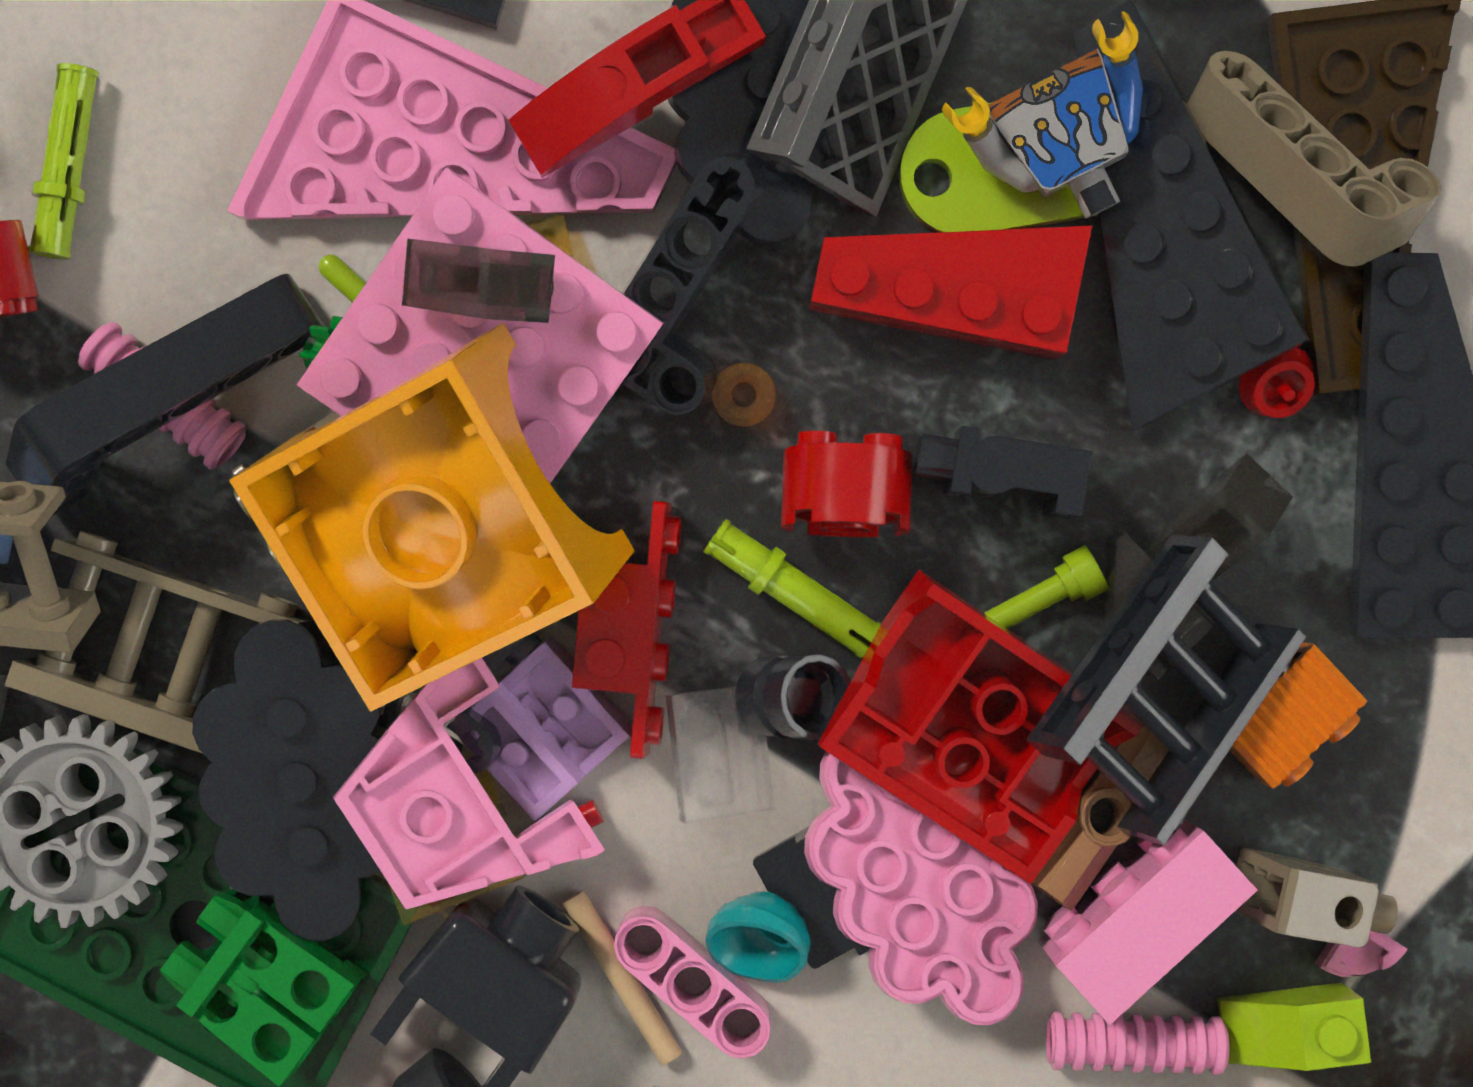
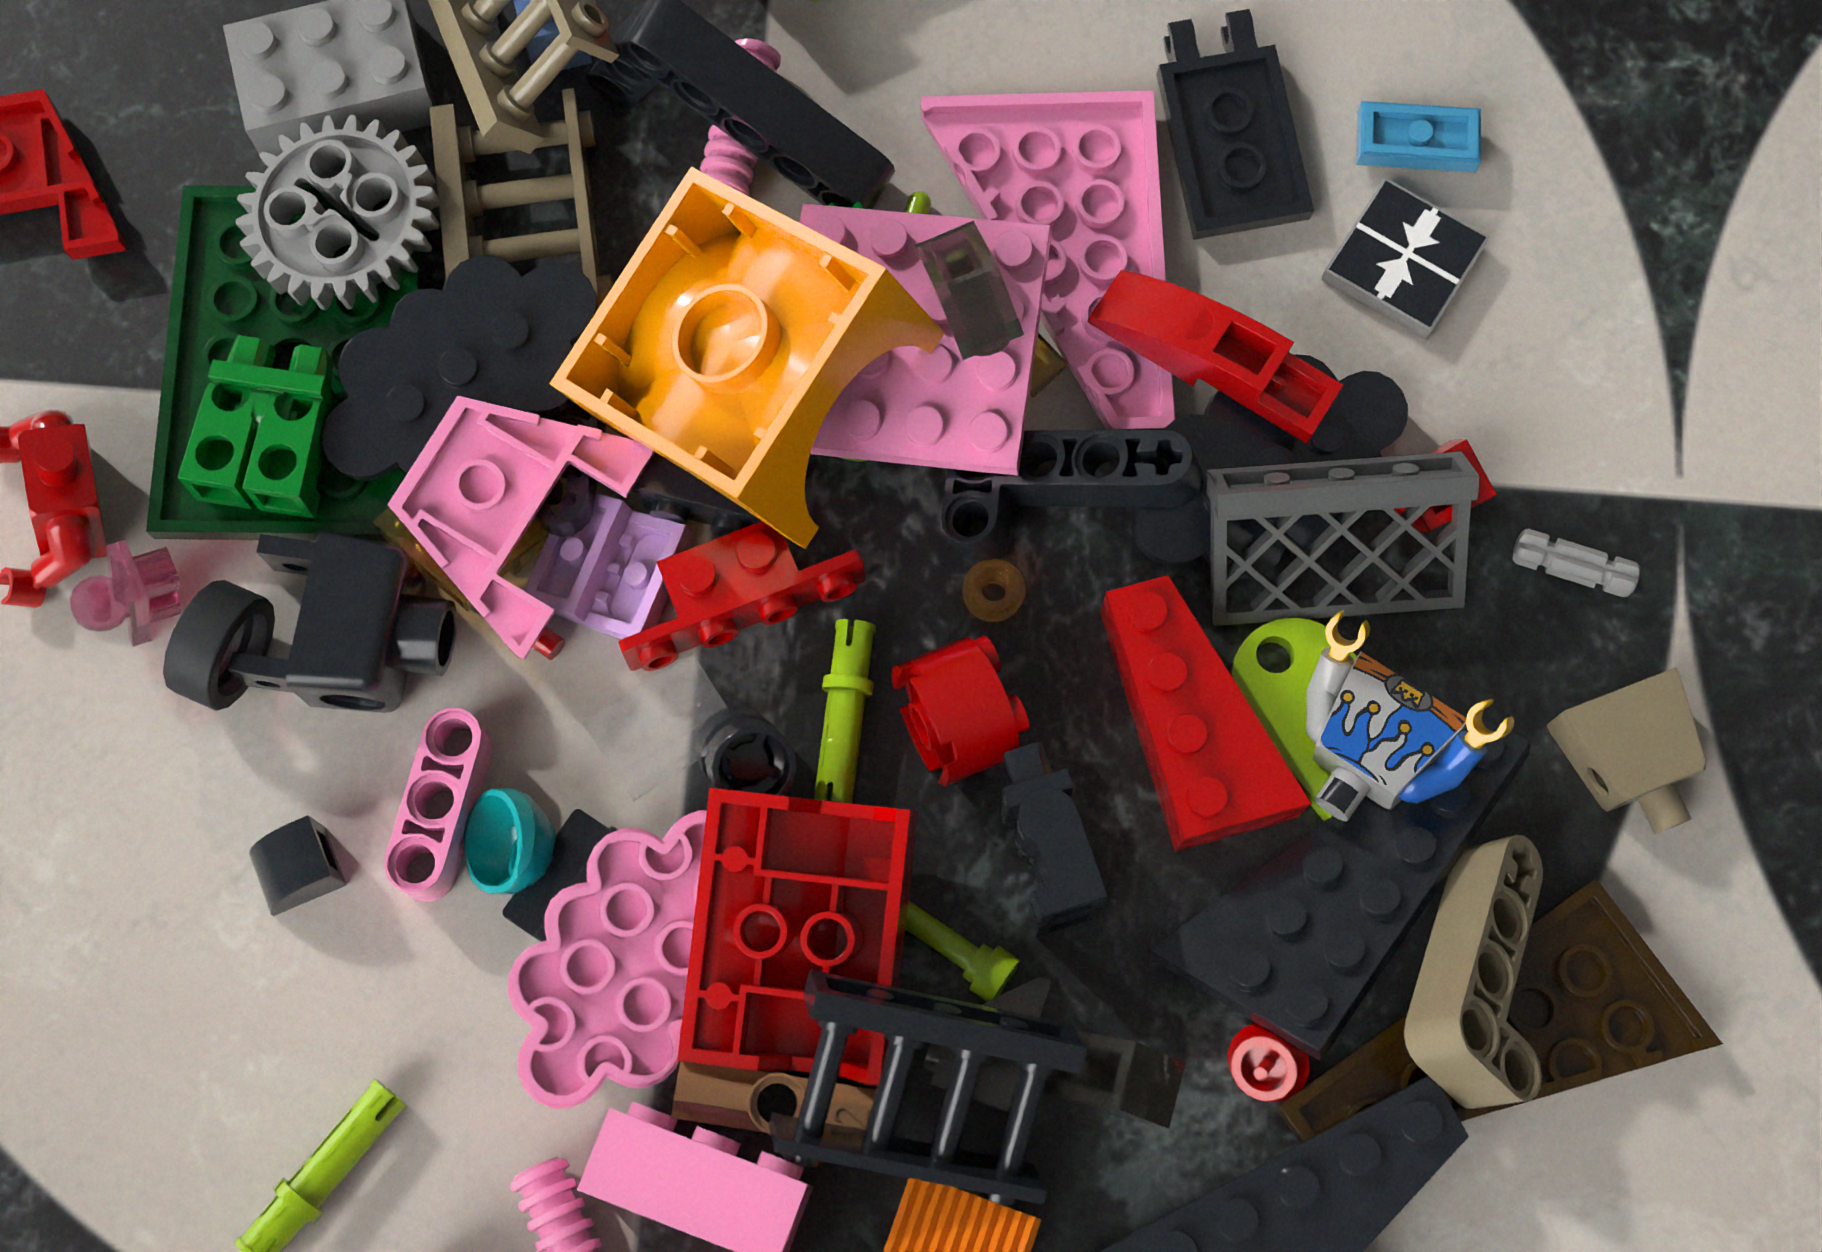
camera: 60 degrees right, 15 degrees down
tan bar [562,890,683,1066] -> none

